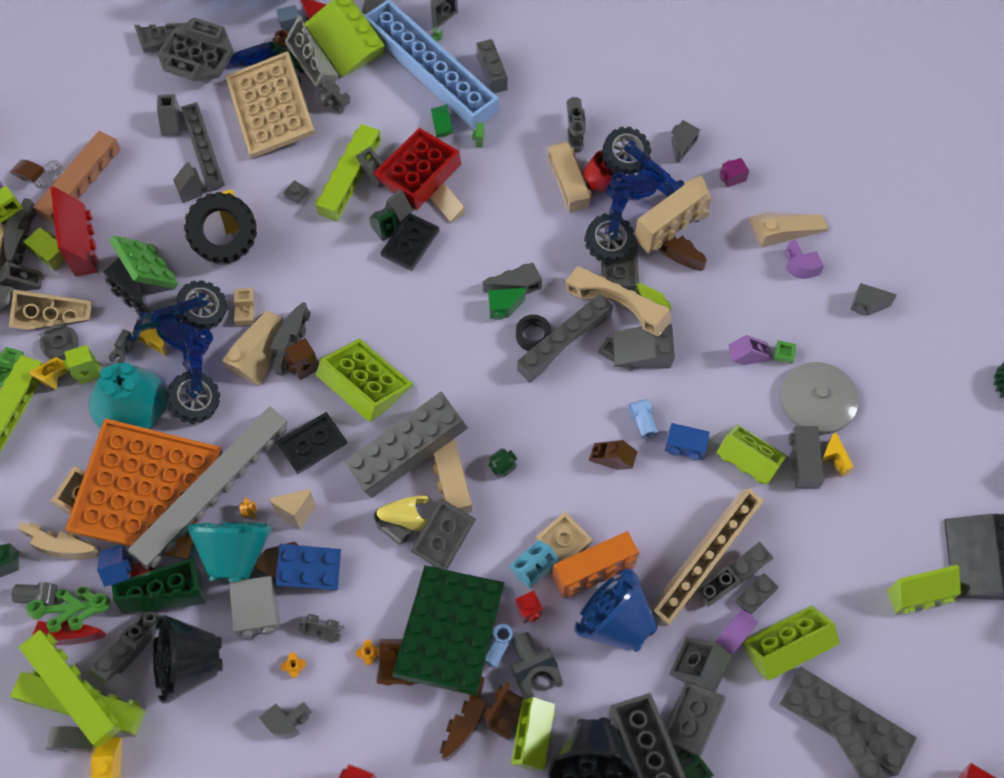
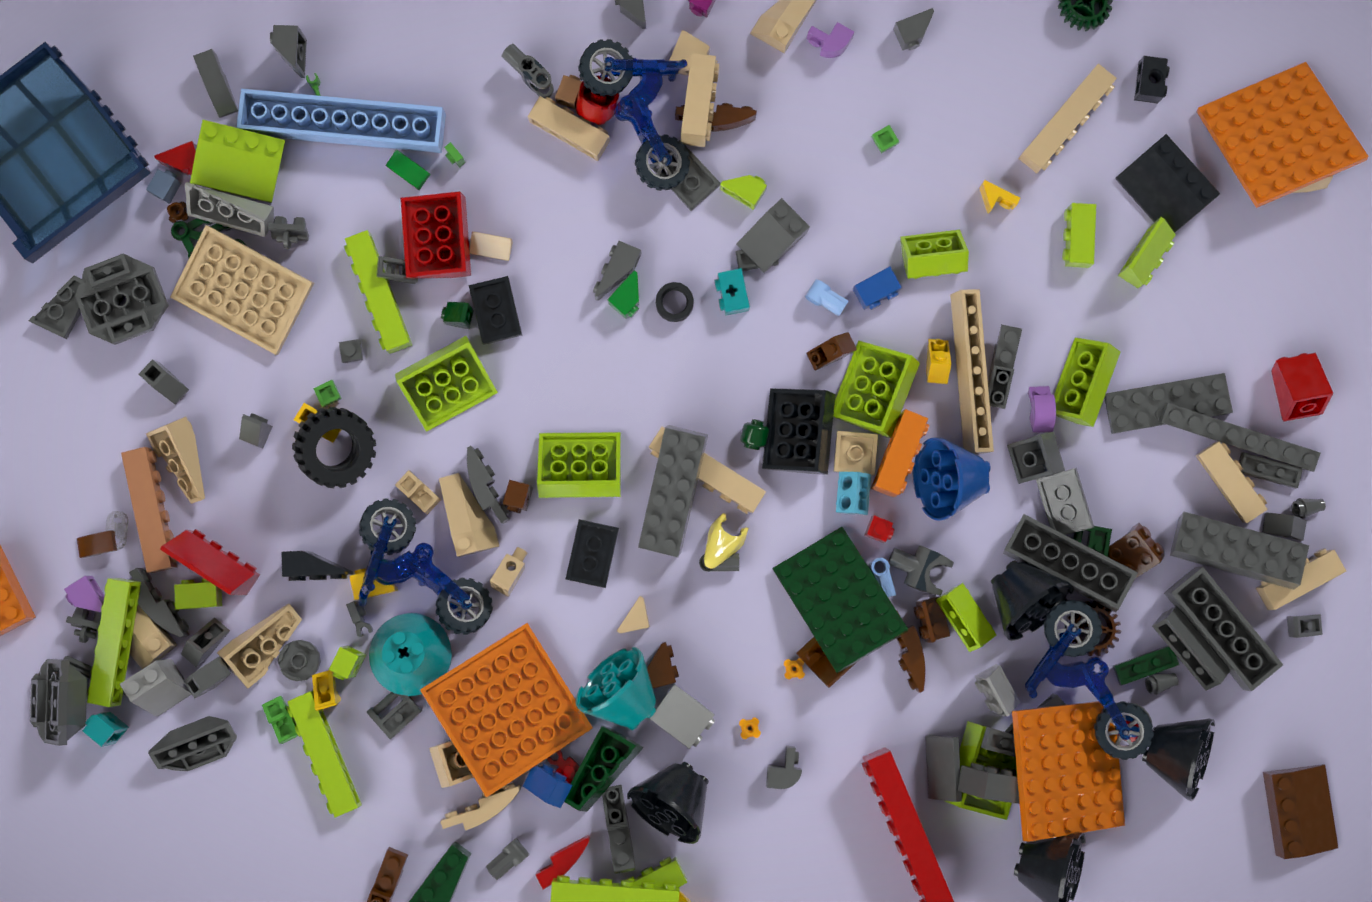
camera: 45 degrees left, 20 degrees up
bright green plant [26,586,111,633] -> none
bright green plate [109,235,178,289] -> none
light grey brick [128,406,287,570] -> none
dark grey plate [181,102,225,191] -> none
clear blue hinge [229,41,277,68] -> none
light orange plate [240,497,257,519] -> none
blue plate [275,544,341,591] -> none
dark grey hinge [298,614,344,643] -> none
dark grey slope [385,189,413,222] -> none
dark grey tile [410,498,476,571] -> none
dark grey brick [476,39,508,94] -> none
dark grey arch [517,293,613,383] -> none
tan arch [565,266,671,337] -> none
medium lavender slope [728,335,772,365] -> none
dark grey plate [735,573,779,614] -> none
light grey dish [780,362,858,435] -> none
dark grey brick [788,426,824,489] -> none
none -> tan wedge [146,417,205,504]
none -> bright green plate [313,380,342,408]
none -> dark grey plate [366,692,422,739]
none -> lime slope [395,336,498,432]
none -> tan torso [490,547,527,597]
none -> medium nougat brick [555,75,582,109]
none -> teal brick [714,268,750,316]
none -> black slope [762,388,836,475]
none -> lime slope [833,340,920,438]
none -> yellow slope [926,339,951,384]
none -> tan brick [1018,63,1117,174]
none -> lime brick [1062,203,1096,268]

